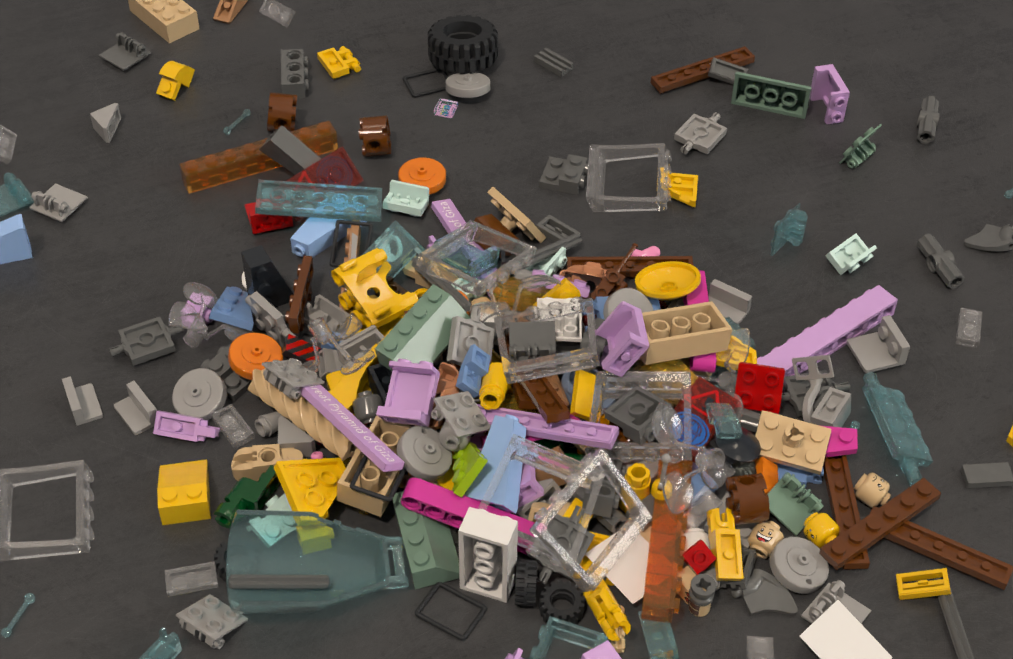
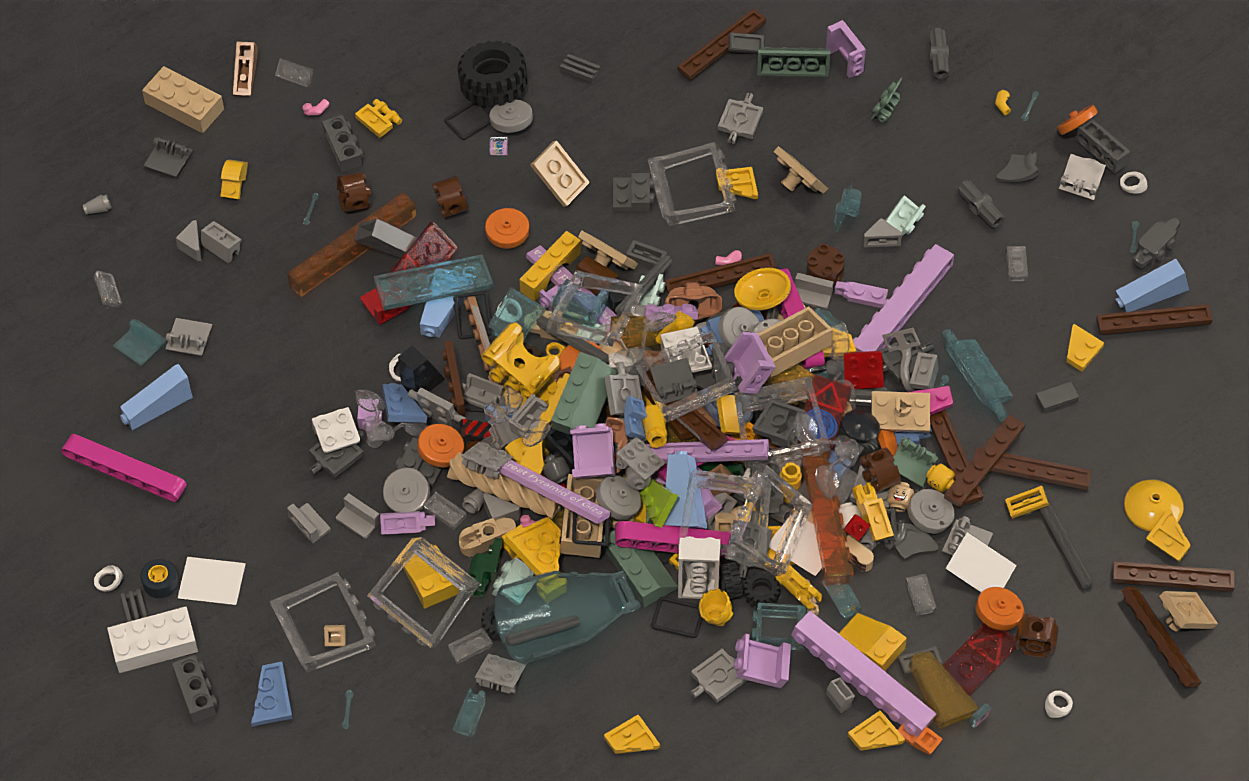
camera: 15 degrees left, 10 degrees up
light aqua bracket [383,180,429,216] -> none
reddish brown piece [590,243,638,301] -> none
hinge [651,453,671,500] -> none
dark grey wheel [689,574,716,606] -> none
clear light blue slope [705,403,743,439] -> none
light grey bracket [847,315,910,373] -> none
tan head [854,472,891,508] -> none
none -> light grey cone [83,194,112,215]
none -> light grey hinge [201,221,241,263]
none -> bright pink arm [302,99,330,116]
none -> white bracket [312,407,360,453]
none -> tan brick [324,625,346,646]
none -> clear windscreen [367,537,480,648]
none -> yellow arch [519,231,581,301]
none -> tan plate [530,140,590,207]
none -> yellow hair [699,588,733,626]
none -> tan plate [774,146,828,194]
none -> reddish brown brick [806,243,844,287]
none -> lavender hinge [835,281,888,308]
none -> light grey slope [863,218,902,247]
none -> yellow arm [995,90,1011,115]

